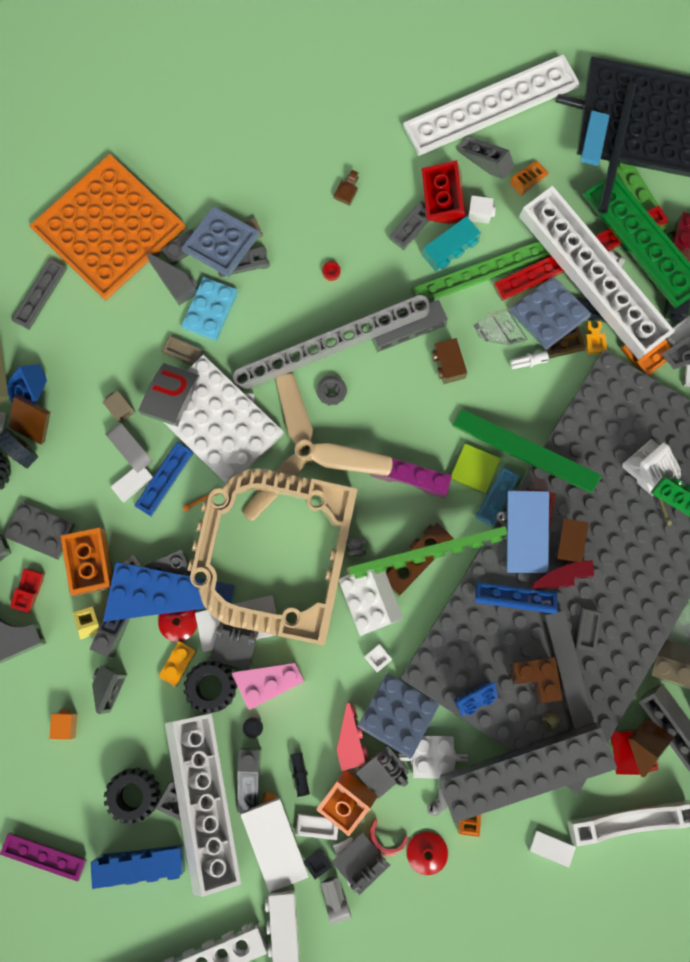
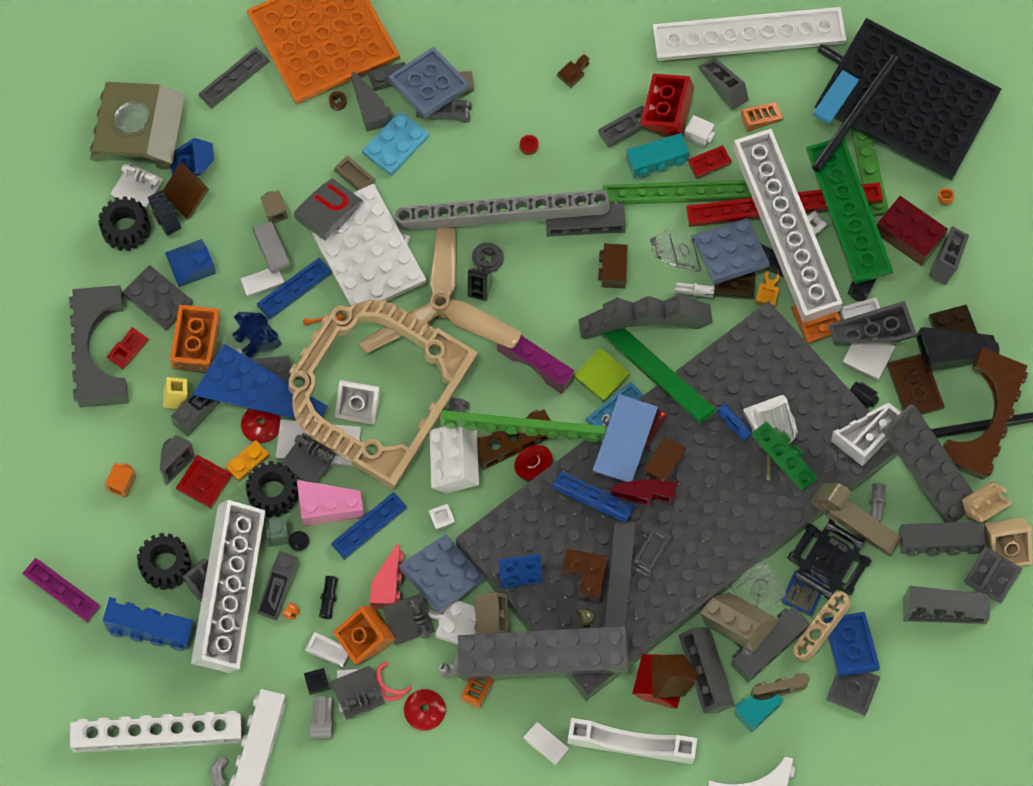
camera: 15 degrees right, 10 degrees down
white tile [240,797,309,893] -> none
none -> blue slope [165,239,216,287]
none -> red tile [176,455,232,509]
none -> clear blue plate [232,312,282,358]
none -> sand green brick [266,517,289,547]
none -> reddish brown bush [329,91,347,111]
none -> blue tile [331,492,407,560]
none -> white slope [335,380,380,425]
none -> black slope [468,268,493,301]
none -> dark tan brick [474,592,508,634]
none -> red dish [514,445,552,480]
none -> dark grey arch [579,294,713,339]
none -> red plate [688,145,732,179]
none -> blue pin [716,404,752,442]

